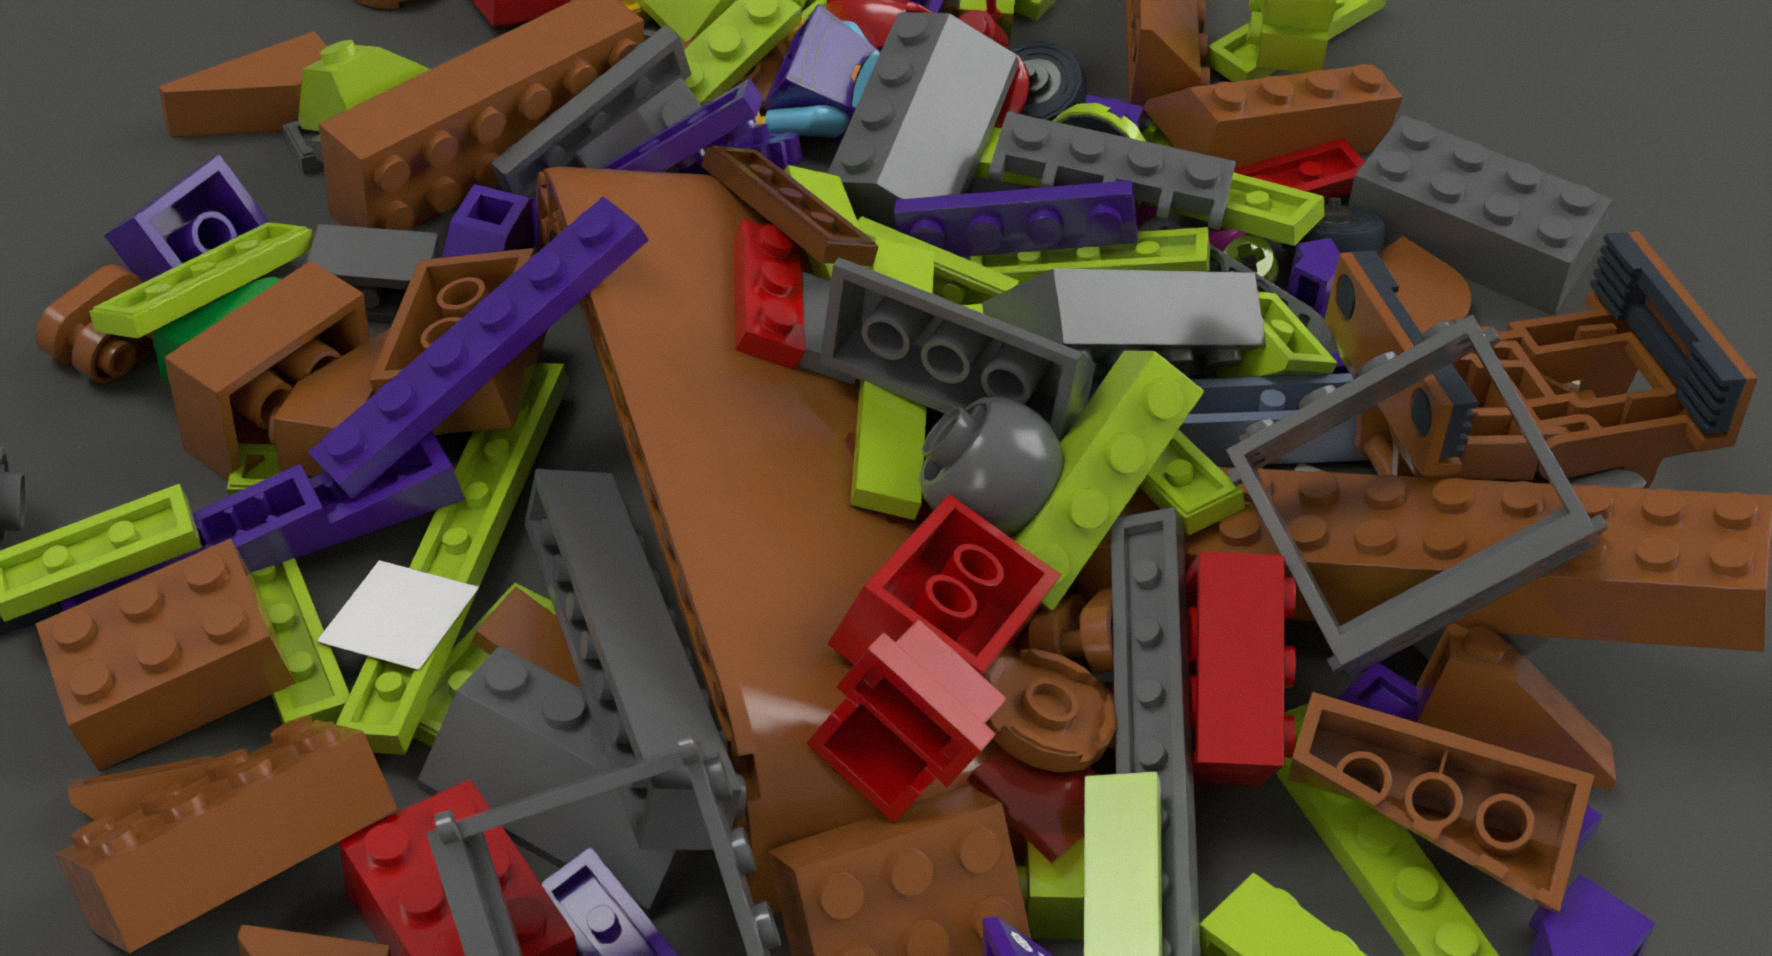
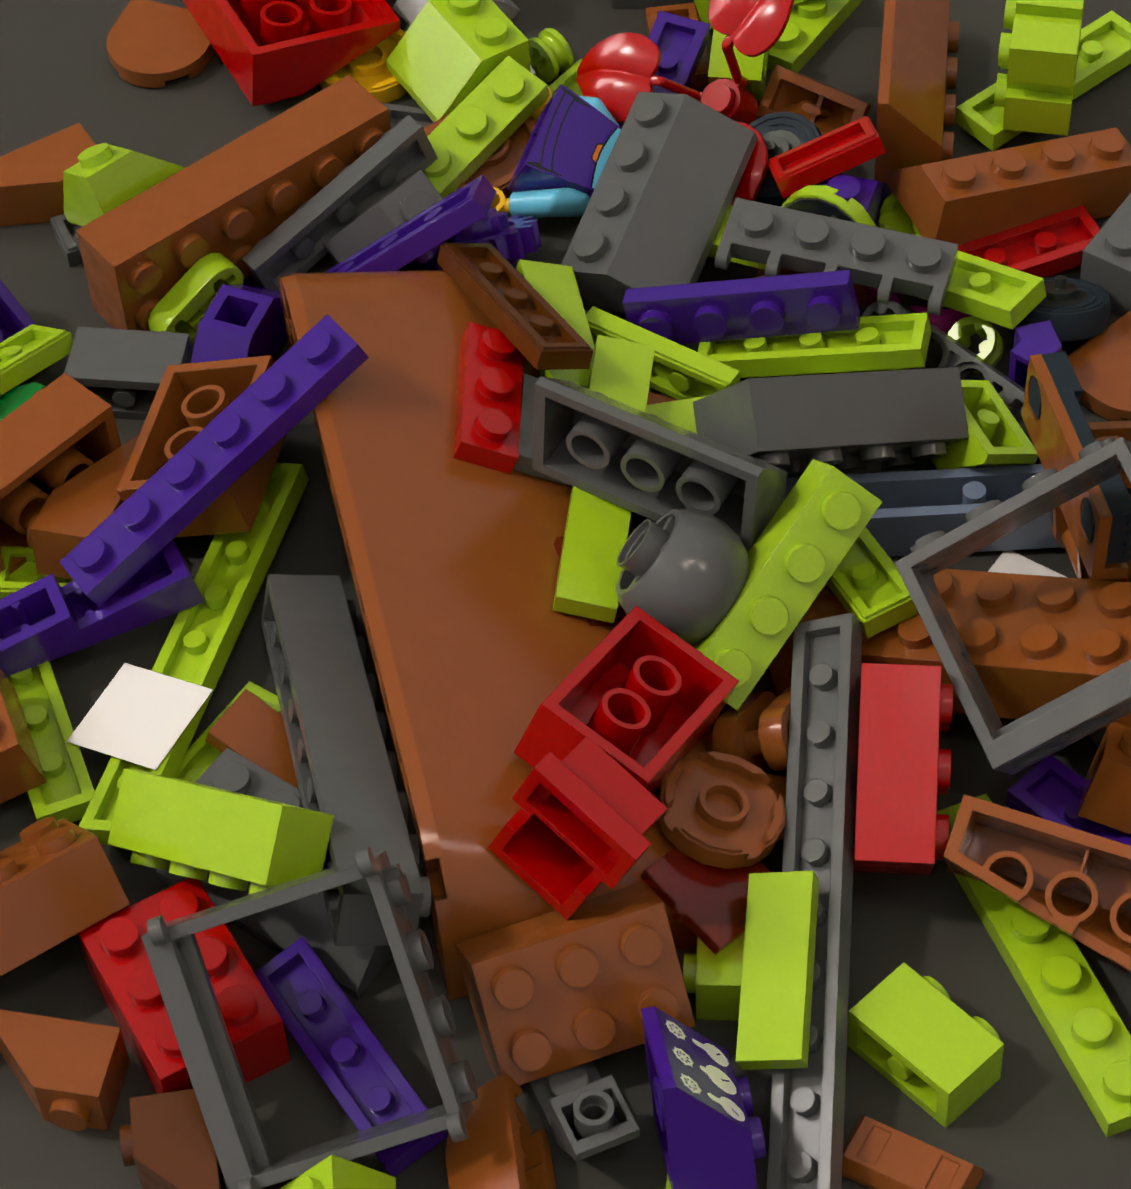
camera: 10 degrees right, 5 degrees up
none -> lime brick [107,768,334,894]
none -> lime beam [148,252,244,345]
none -> dark orange slope [757,65,871,135]
none -> red tile [767,116,886,199]

